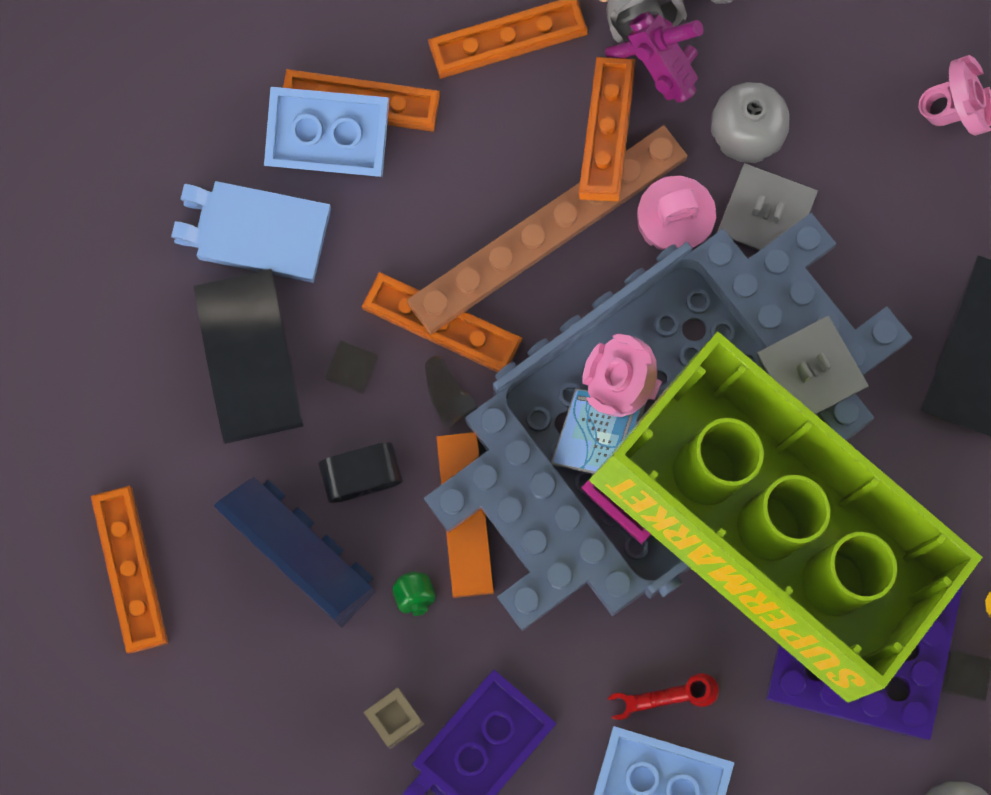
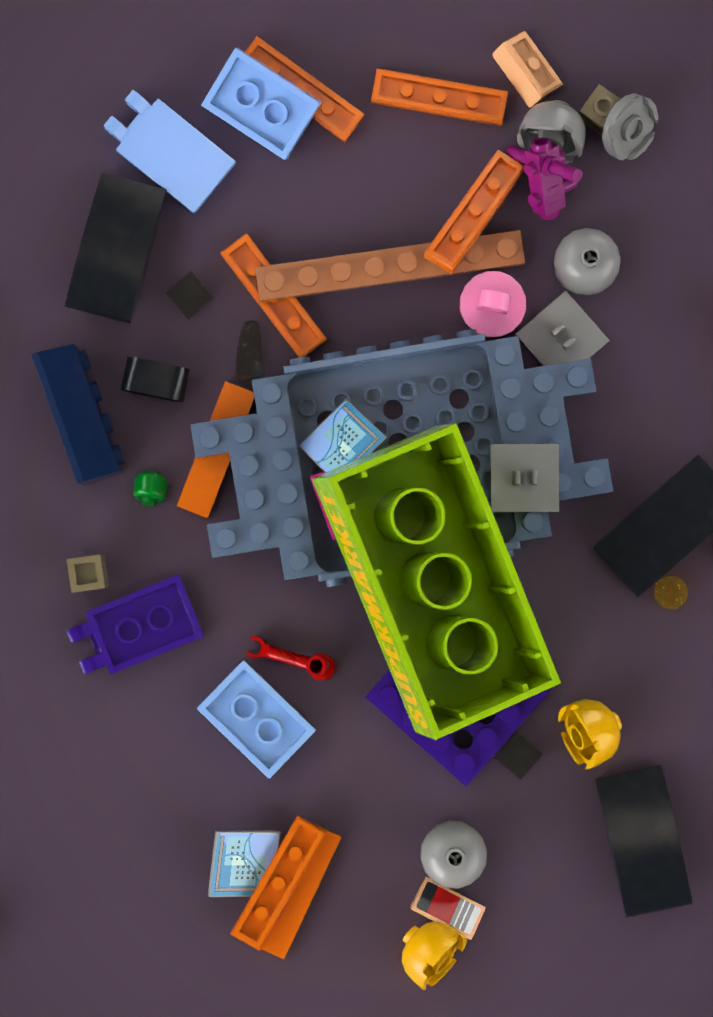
camera: 20 degrees right, 10 degrees up
bright pink tile [582,334,663,417] -> none

